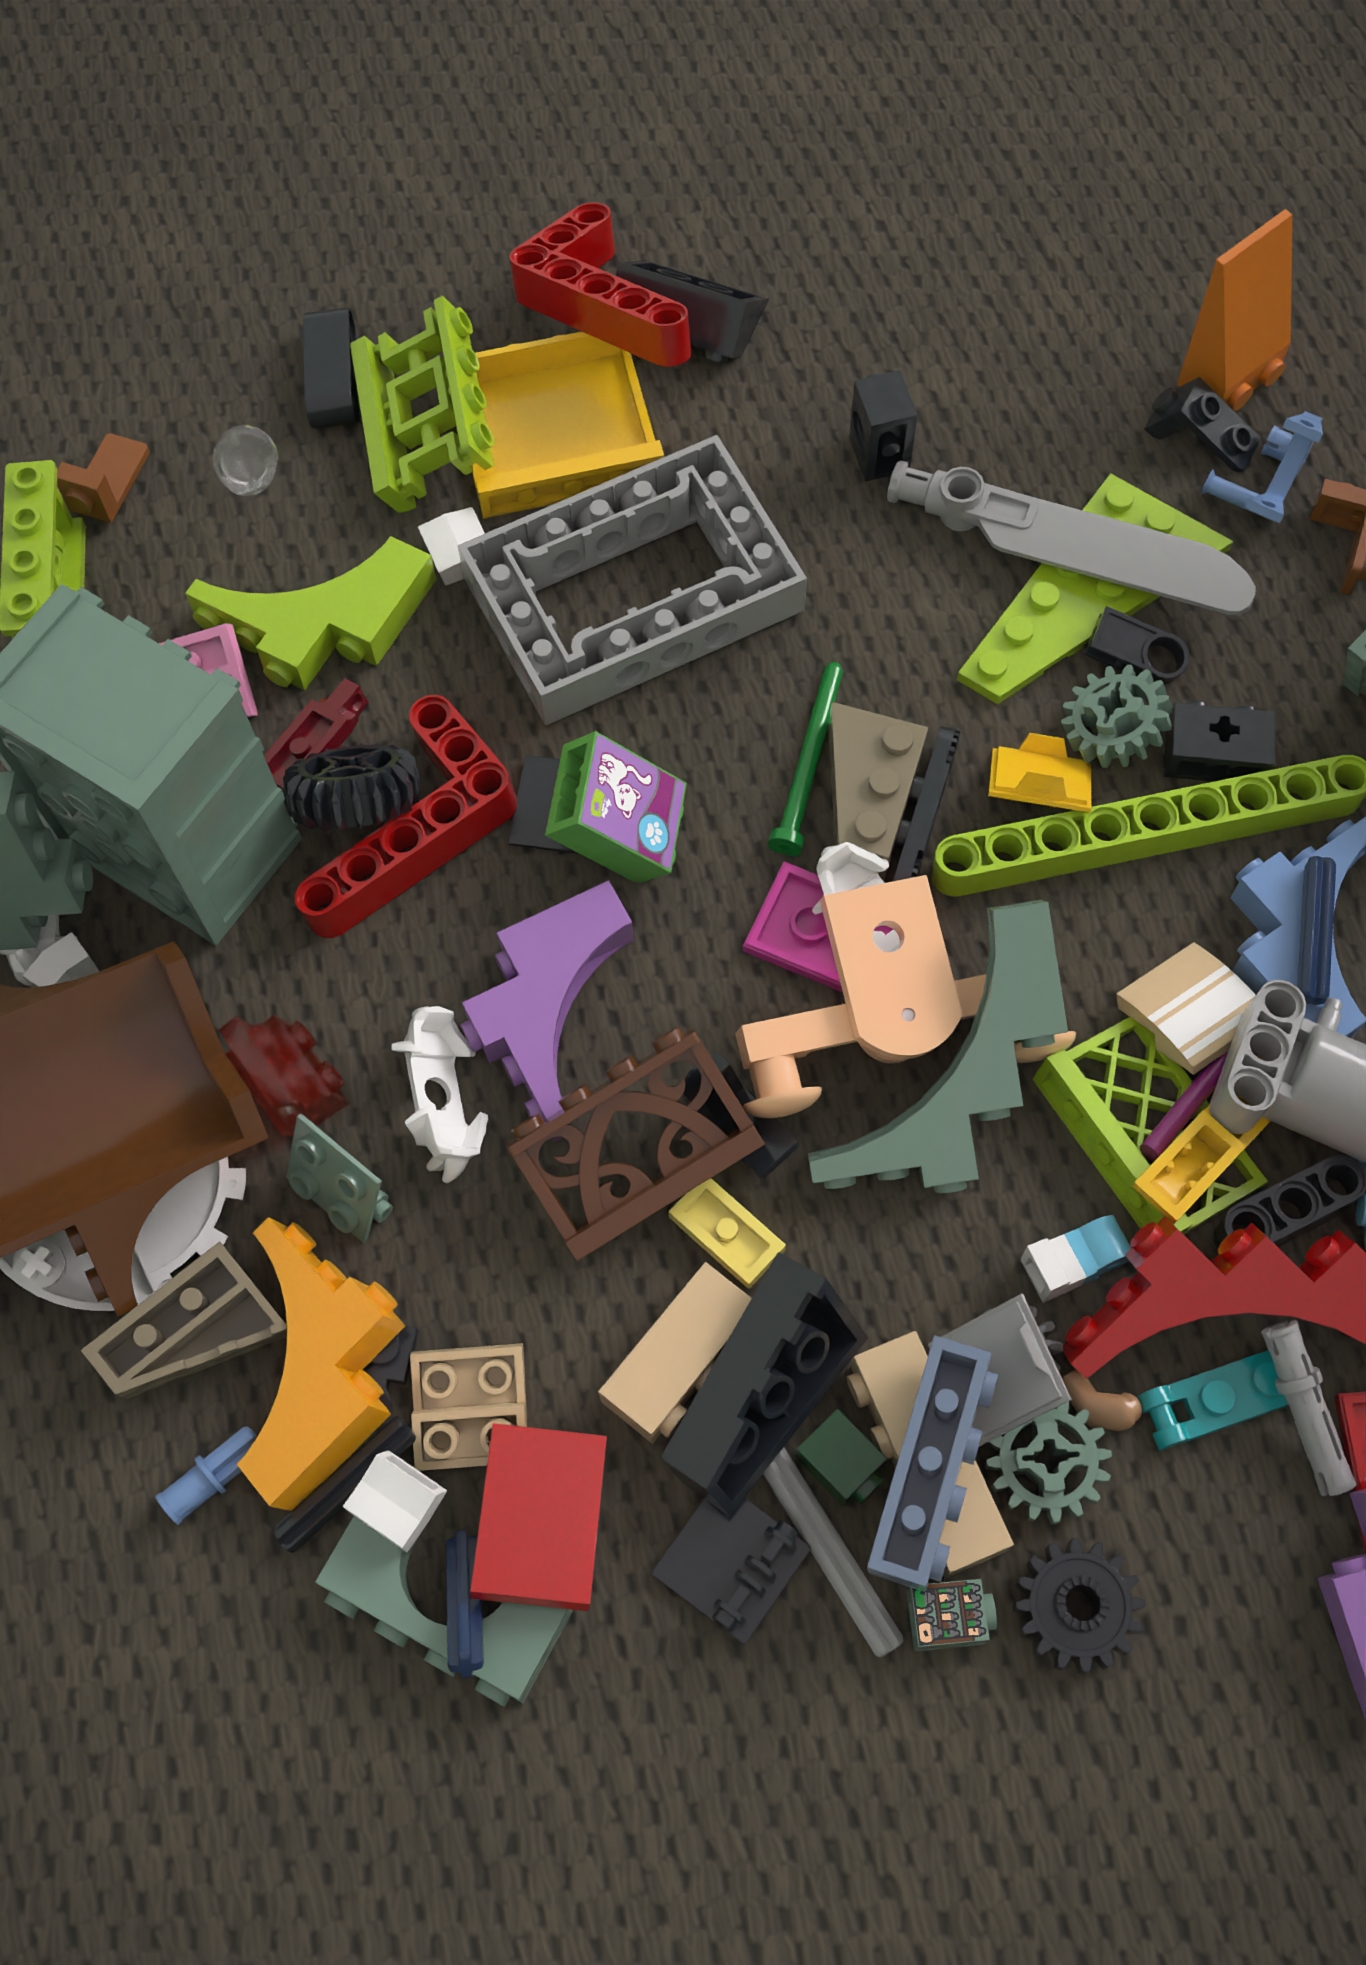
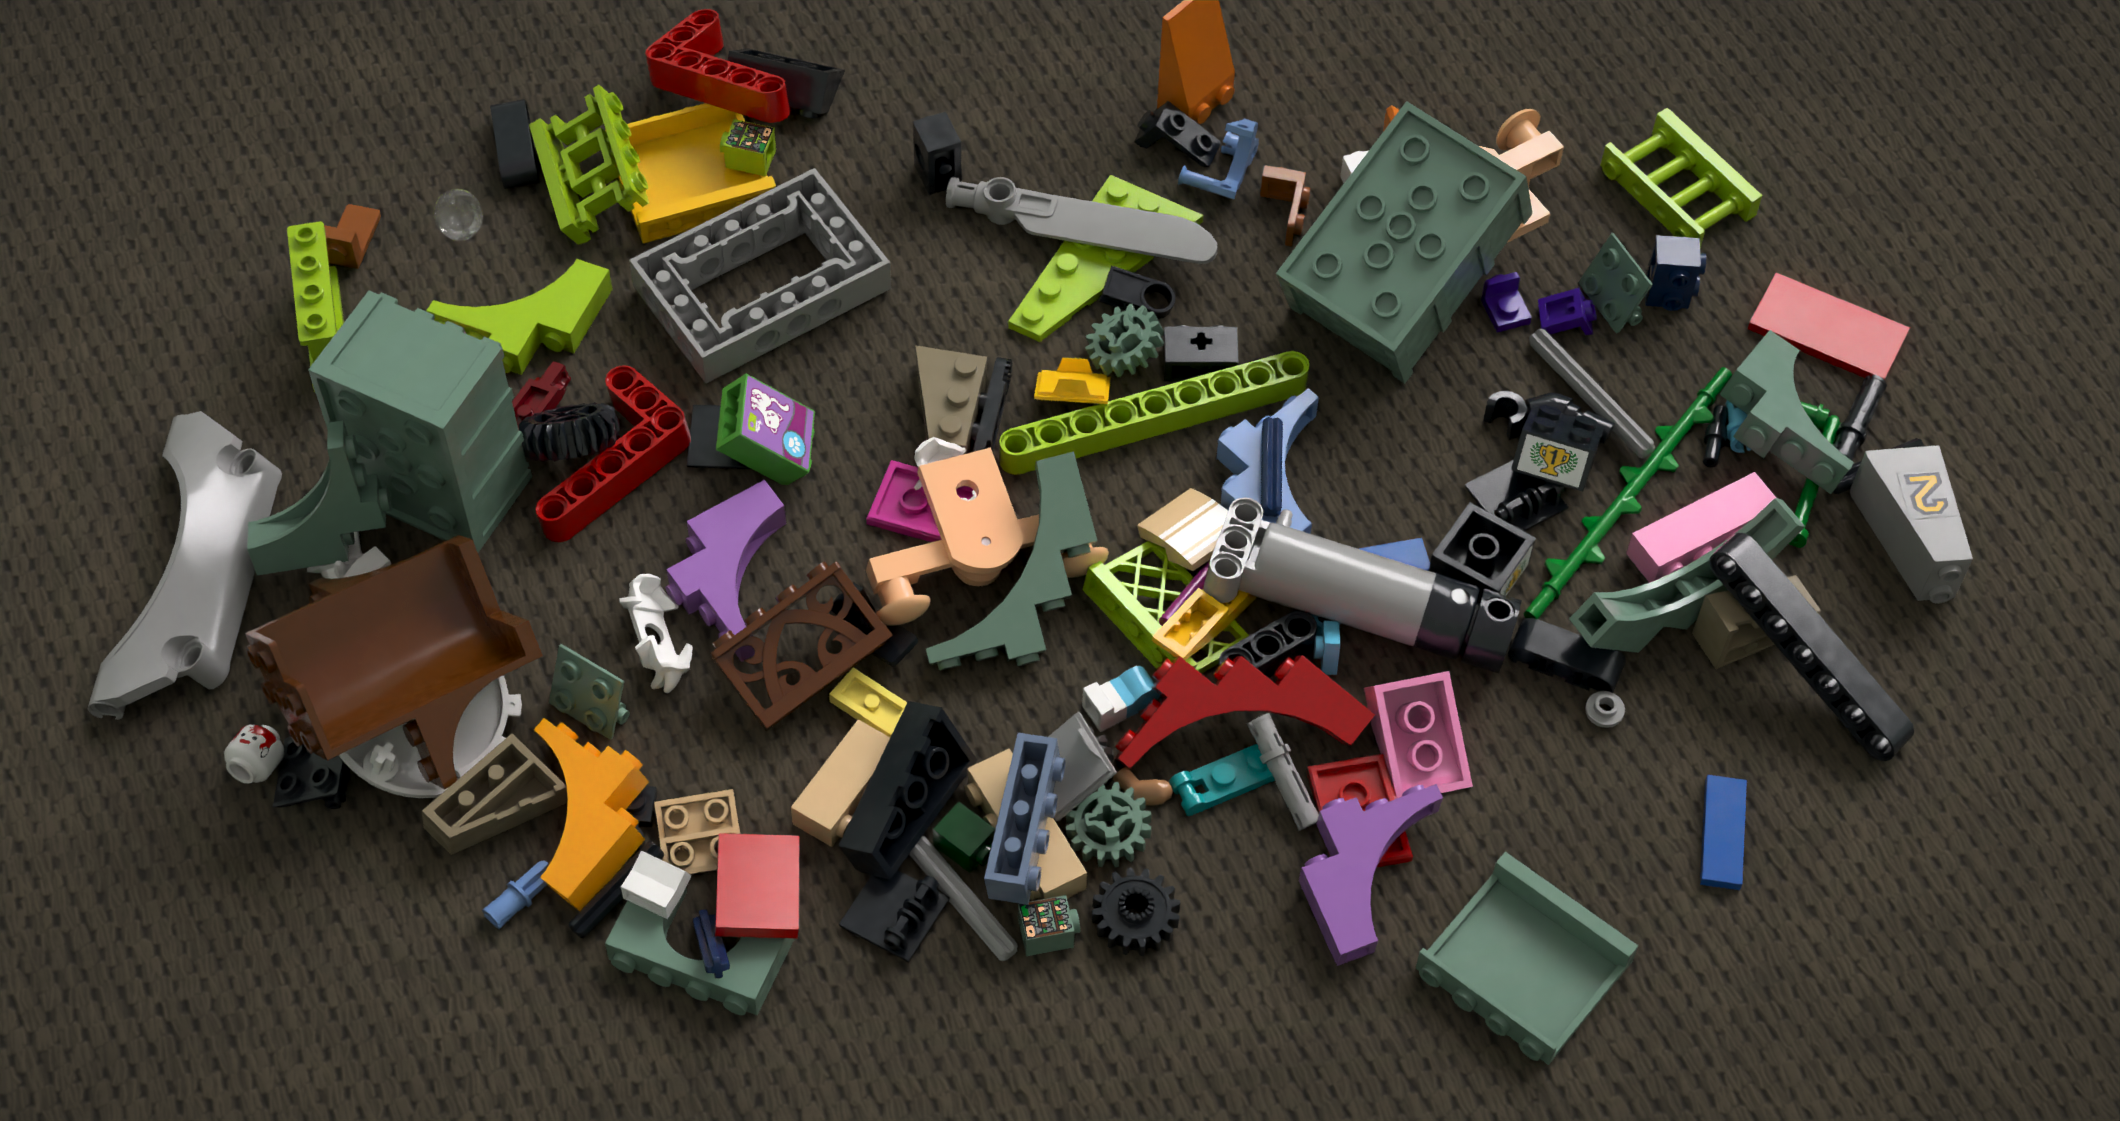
camera: 10 degrees left, 10 degrees down
clear red brick [219,1014,350,1136] -> none
white piece [418,507,485,585] -> none
green bar [767,662,843,857] -> none
none -> brick [720,119,776,176]

